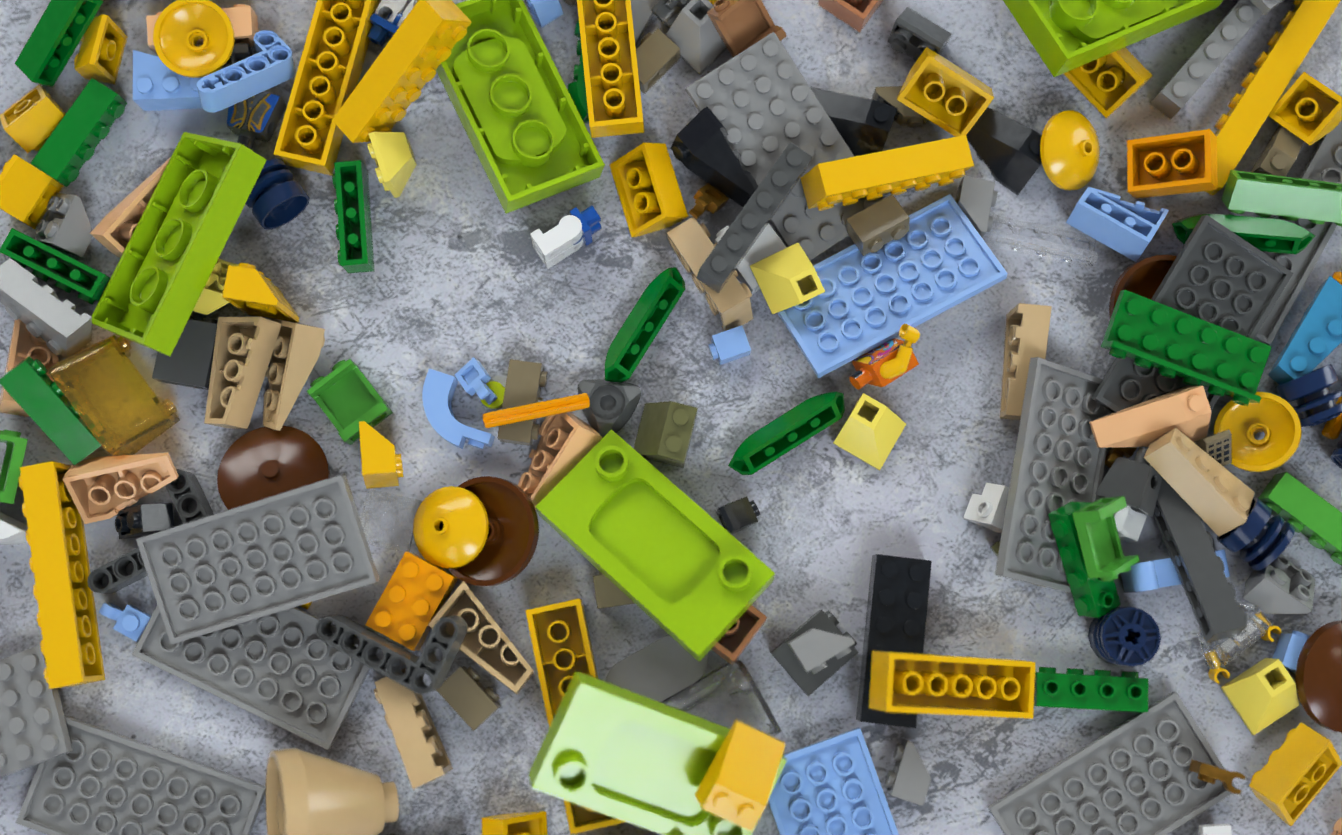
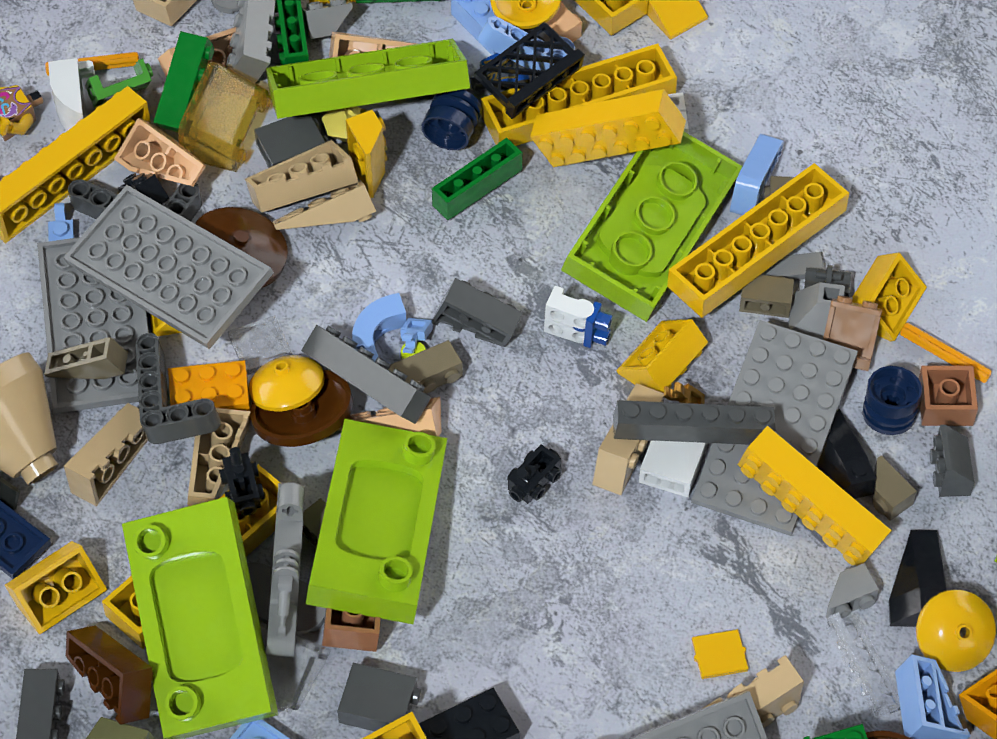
camera: 55 degrees right, 25 degrees down
bright green panel [307,359,393,445] -> none
yellow slope [359,421,404,489] -> none
light yellow slope [367,132,417,198] -> none
dark tan brick [436,666,501,731] -> none
light orange axle [482,393,590,428] -> none
dark grey hat [577,379,641,438] -> none
green brick [605,267,685,383] -> none
olive slope [633,401,698,468] -> none
black wedge [671,107,758,207] -> none
yellow slope [695,720,786,831] -> none
light blue brick [708,325,751,365] -> none
black slope [716,496,760,535] -> none
green brick [728,392,845,475] -> none
light yellow slope [749,242,825,314] -> none
light blue plate [778,194,1008,378] -> none
light grey slope [787,628,855,674] -> none
light yellow slope [833,393,906,470] -> none
dark tan brick [846,194,910,256] -> none
torso [849,324,920,390] -> none
yellow slope [897,47,994,137] -> none
none -> dark tan slope [44,337,128,379]
none -> black brick [219,447,265,516]
none -> light grey beam [266,483,305,657]
none -> brick [301,324,431,424]
none -> dark grey wedge [432,278,523,347]
none -> black fence [474,22,585,119]
none -> black brick [507,444,562,504]
none -> yellow piece [691,629,748,679]
none -> dark blue wheel [862,366,922,436]

